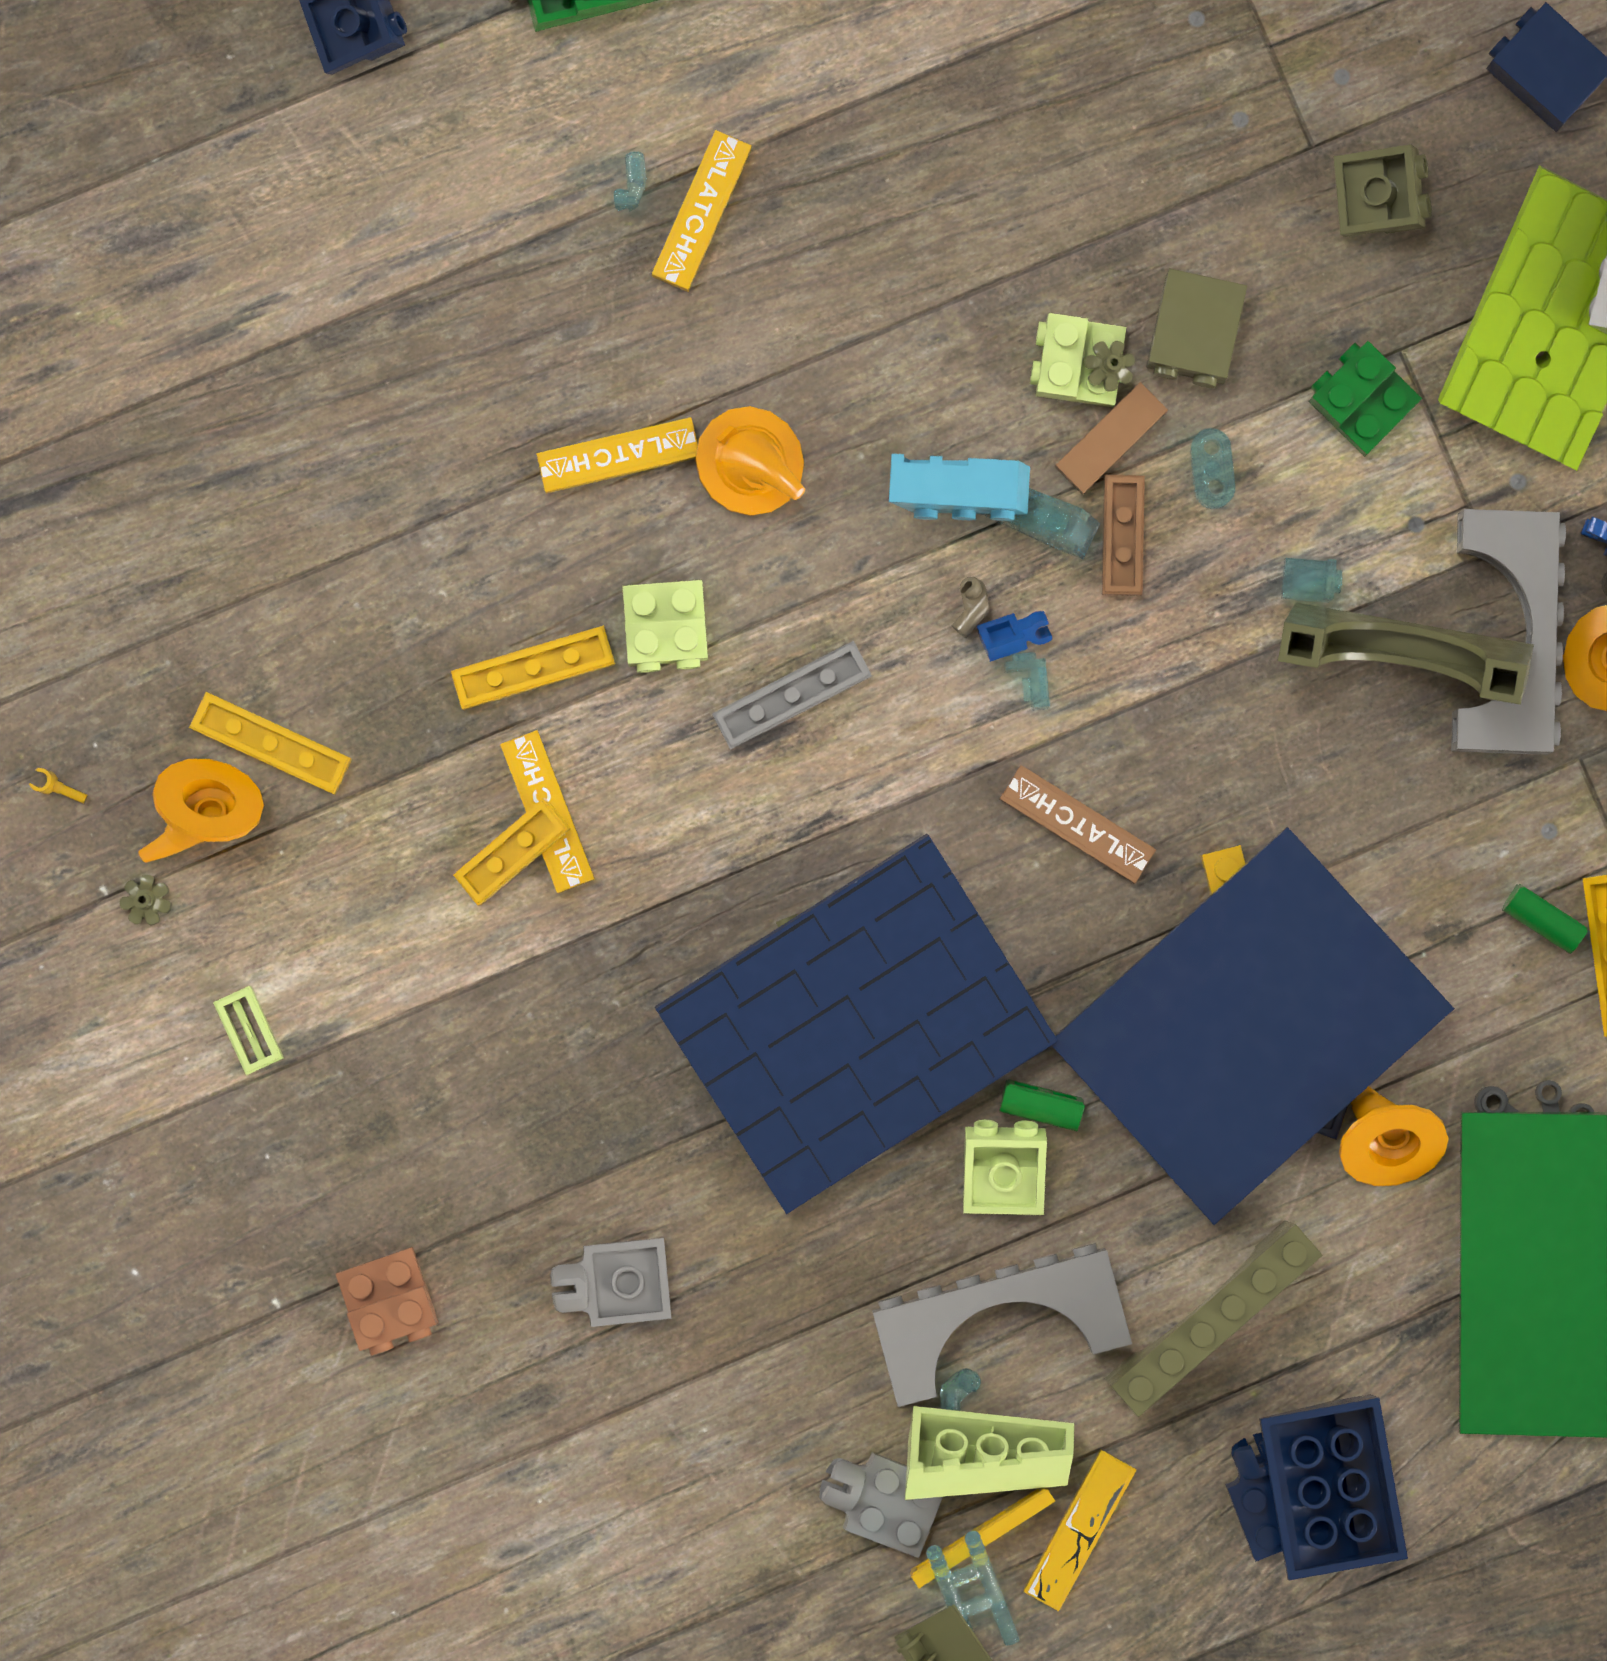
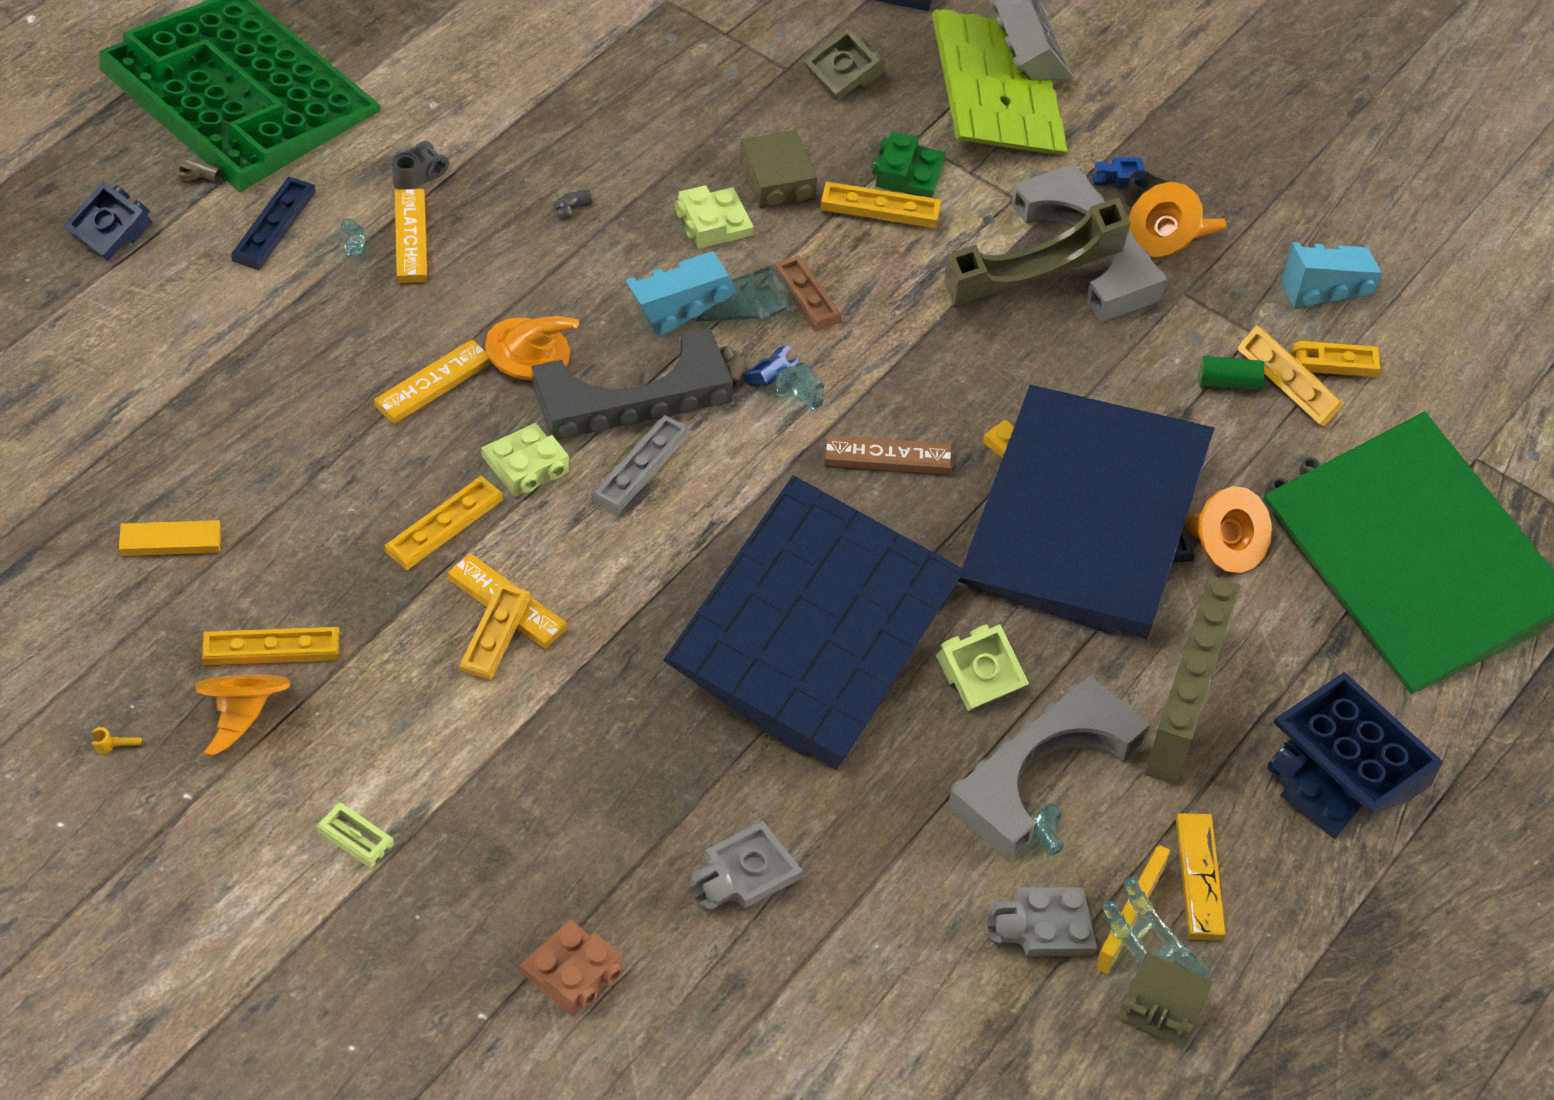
camera: 30 degrees left, 35 degrees down
olive plant [120,875,172,926] -> none
yellowish green wedge [905,1406,1074,1500] -> none
green brick [999,1079,1085,1132] -> none
medium nougat tile [1055,382,1168,495] -> none
olive plant [1084,341,1135,392] -> none
clear light blue plate [1190,428,1235,509] -> none
clear light blue bracket [1281,558,1342,603] -> none
none -> yellow tile [119,520,221,556]
none -> dark blue tile [231,176,316,270]
none -> dark grey piece [392,141,449,190]
none -> dark grey arch [531,328,733,440]
none -> dark grey arm [554,189,592,219]
none -> yellow plate [820,182,941,228]

